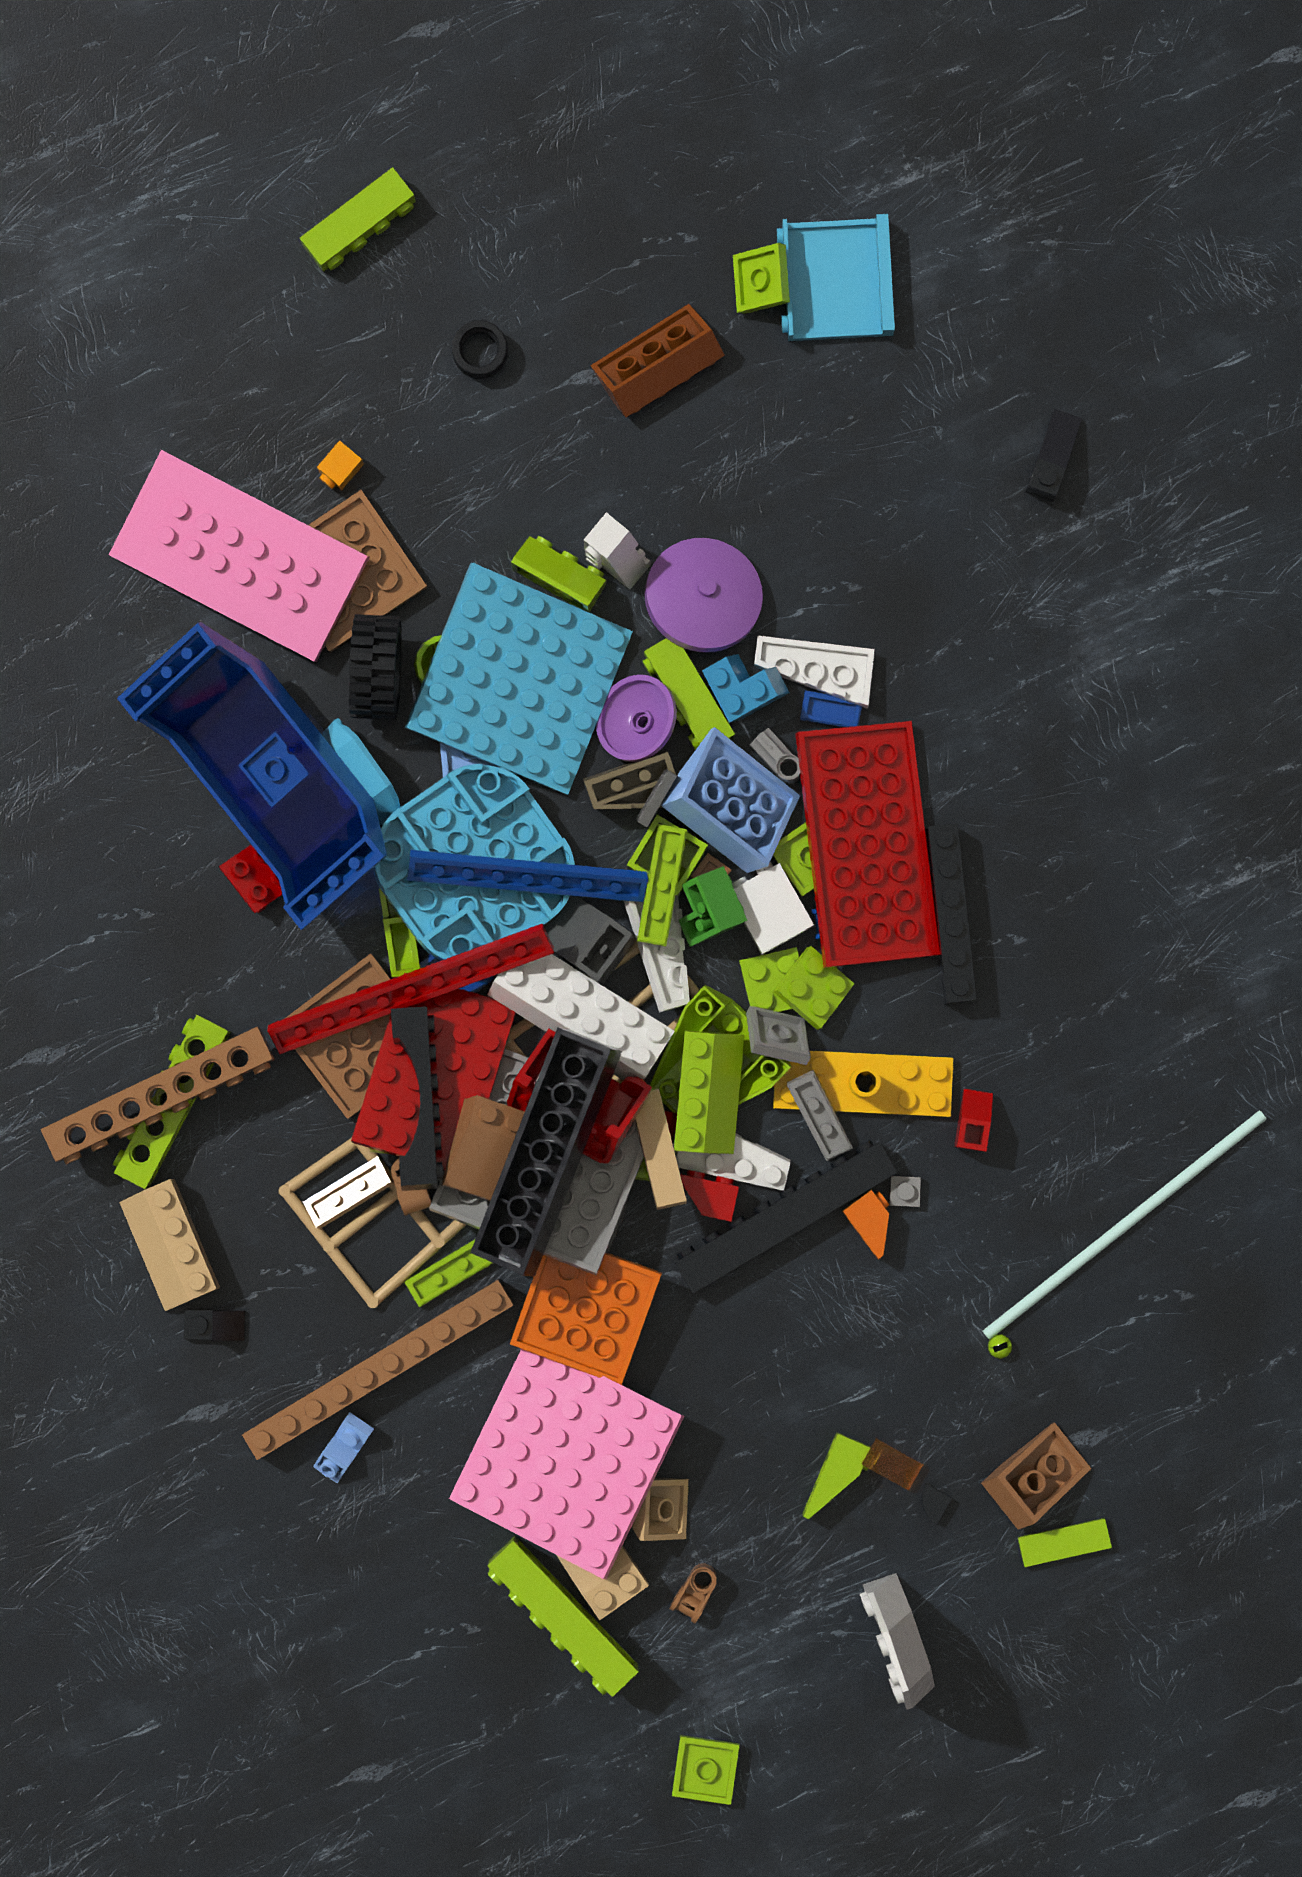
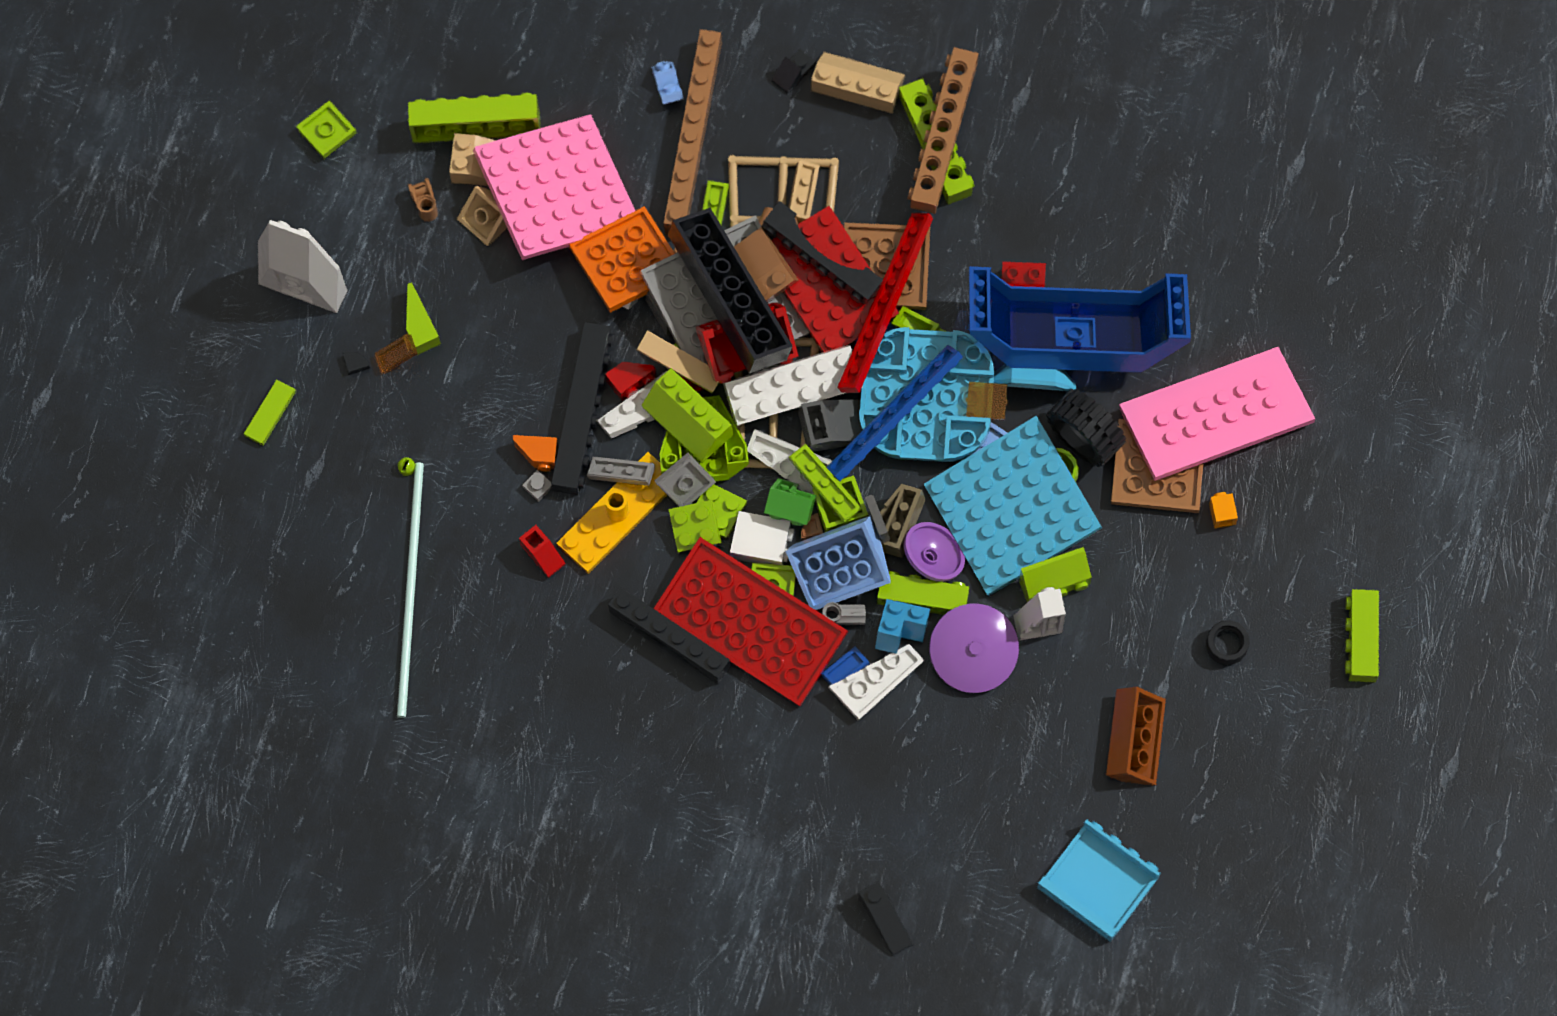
camera: 135 degrees right, 15 degrees down
lime plate [733,243,790,314] -> none
medium nougat slope [981,1422,1091,1530] -> none
none -> clear orange piece [965,382,1008,420]

